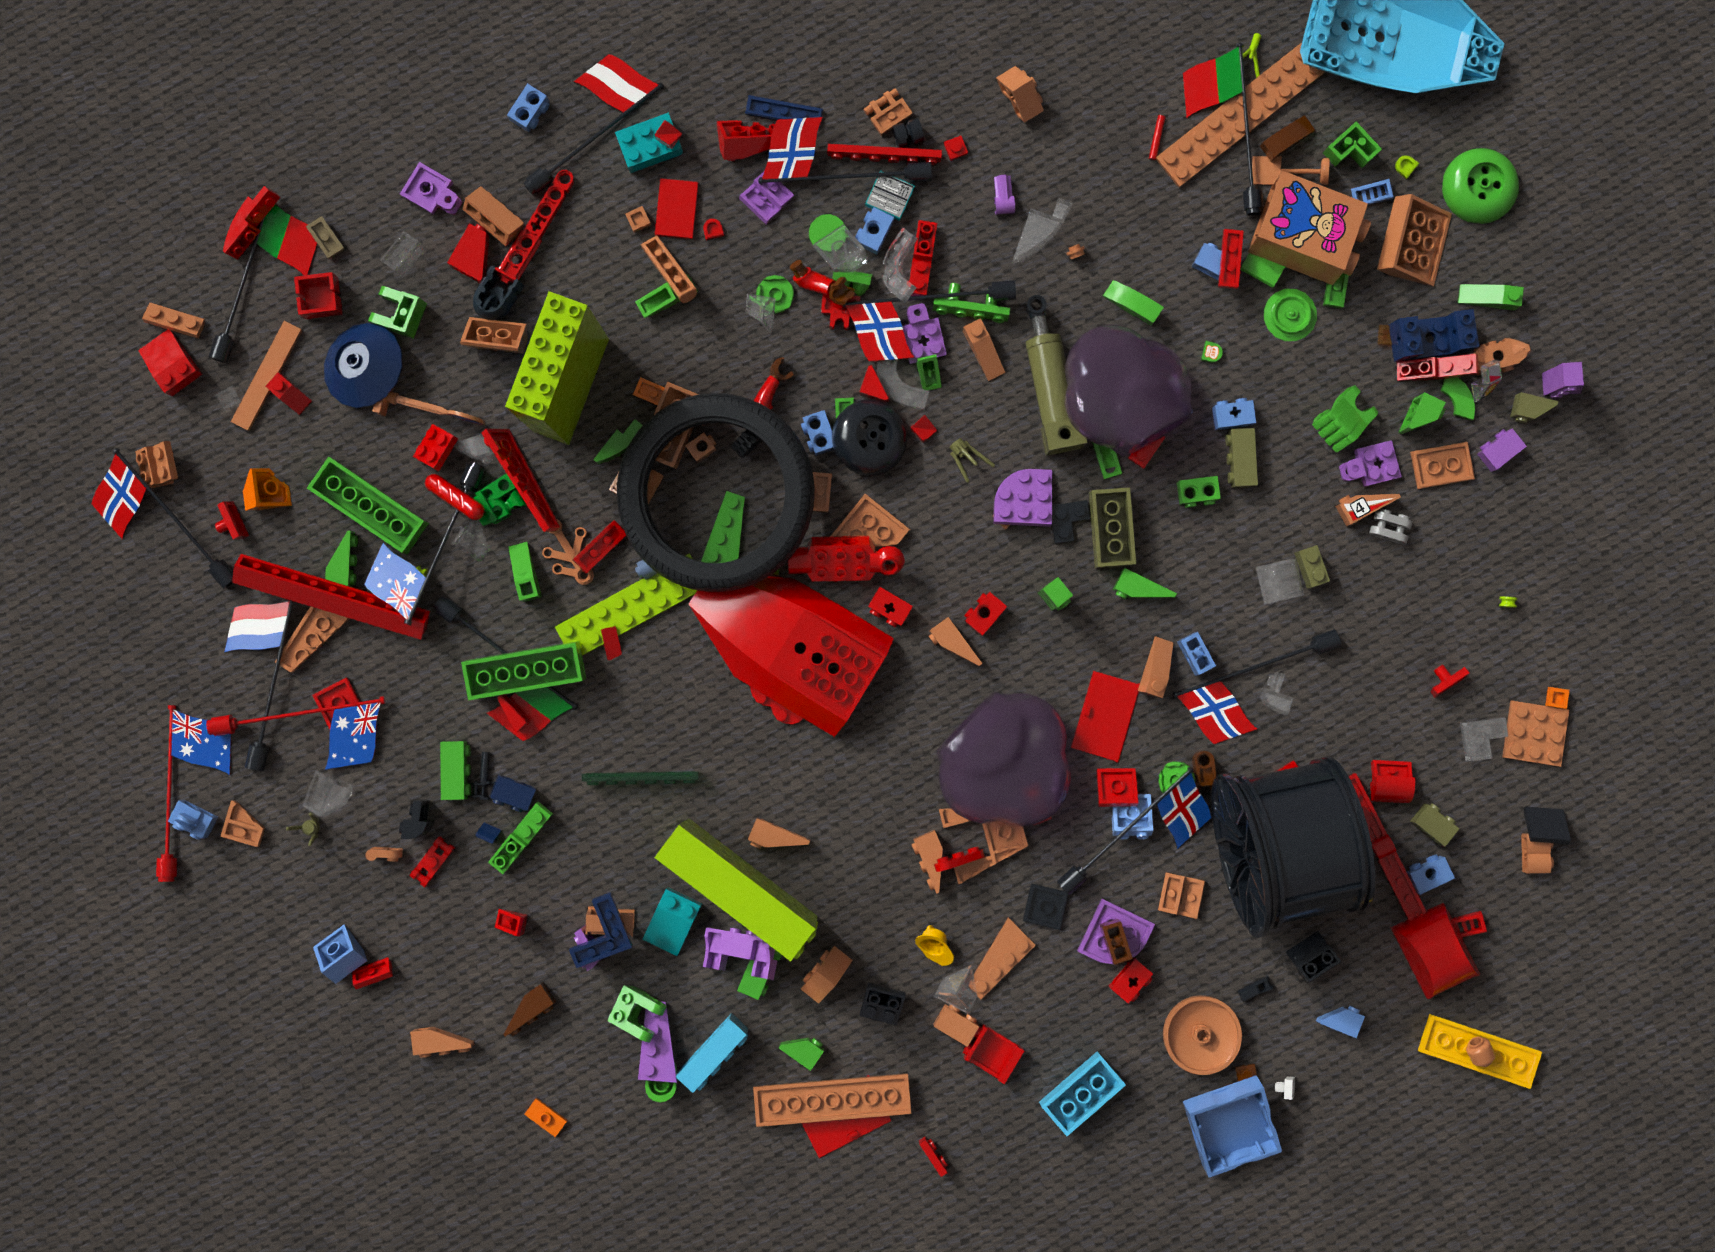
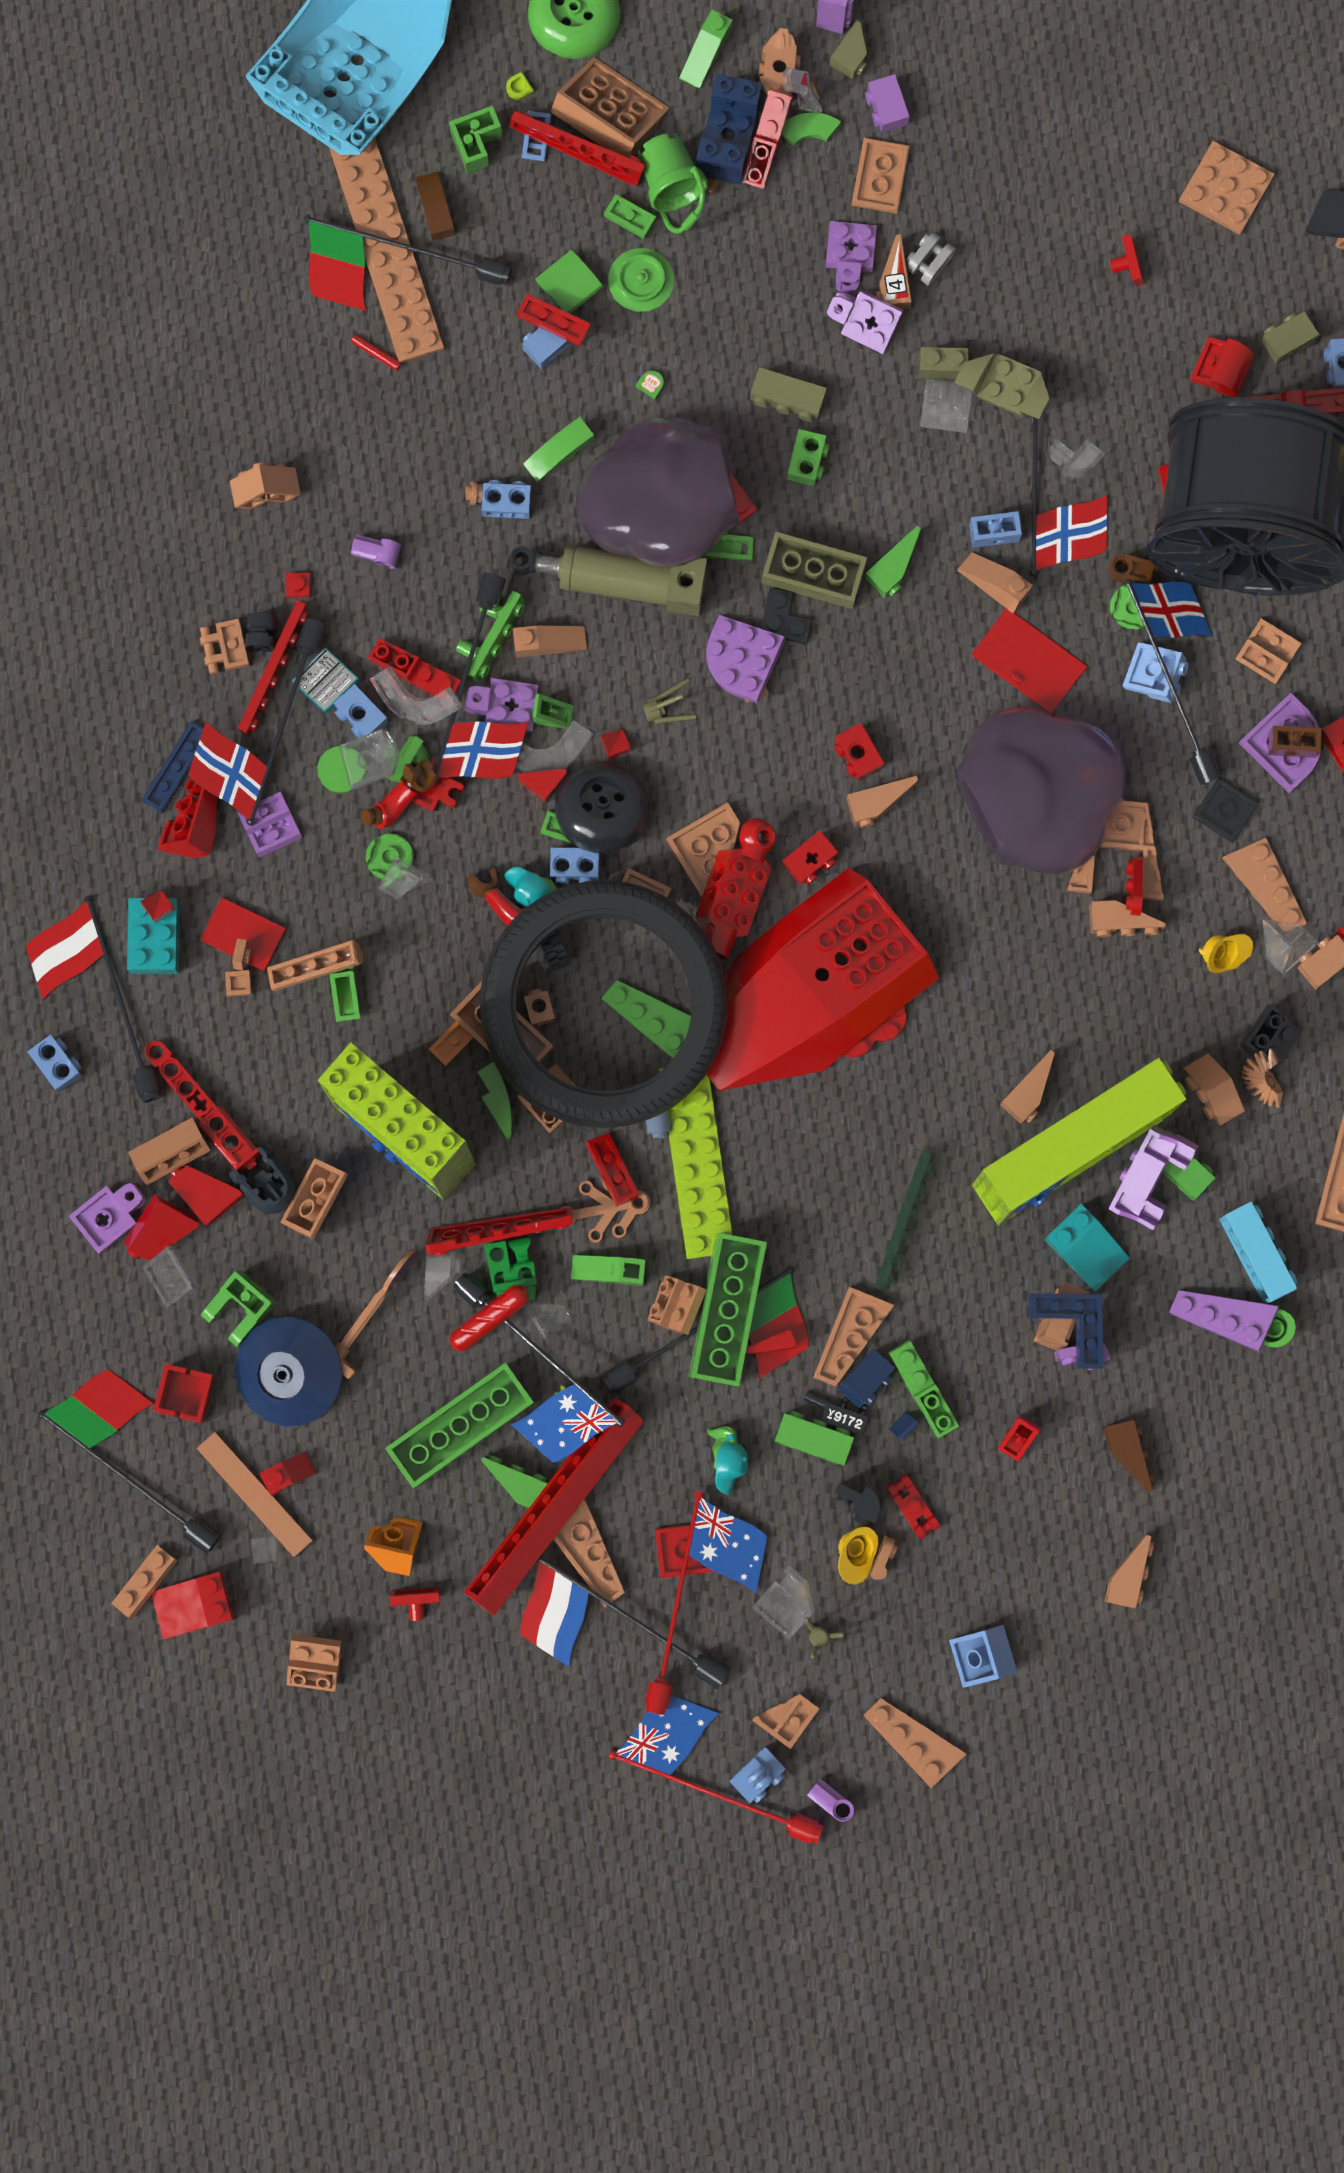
camera: 65 degrees left, 5 degrees down
flag [92,448,233,589] -> none
red slope [223,186,281,260] -> none
dark tan plate [306,216,345,260] -> none
red plate [352,957,393,989] -> none
red plate [413,424,458,471] -> none
orange plate [524,1097,568,1137] -> none
red sticker [601,626,622,660] -> none
brick [607,985,667,1043] -> none
red tile [703,219,724,240] -> none
bright green slope [779,1037,824,1071] -> none
clear slope [1011,198,1073,267] -> none
bright green brick [1038,577,1073,611] -> none
red plate [1096,768,1138,807] -> none
medium blue brick [1212,398,1256,430] -> none
lime plant [1243,33,1261,78] -> none
nougat brick [1248,170,1371,285] -> none
nougat piece [1252,156,1329,185] -> none
bright green piece [1312,385,1378,452] -> none
bright green slope [1398,392,1446,434] -> none
clear brick [1460,717,1508,761] -> none
lime bush [1499,597,1518,608] -> none
orange plate [1545,687,1570,709] -> none
none -> red slope [124,1194,200,1261]
none -> nougat plate [232,938,251,971]
none -> medium blue brick [482,480,531,519]
none -> teal hair [505,867,557,907]
none -> red wing [509,111,645,187]
none -> bright green piece [638,133,708,234]
none -> nougat brick [647,1275,706,1335]
none -> teal hair [707,1426,748,1495]
none -> medium lavender piece [807,1778,854,1822]
none -> nougat wing [813,1287,894,1387]
none -> black sticker [821,1403,868,1435]
none -> plate [827,290,904,354]
none -> yellow piece [838,1526,878,1585]
none -> nougat wing [863,1698,966,1788]
none -> olive piece [954,353,1050,419]
none -> nougat hair [1242,1048,1283,1108]

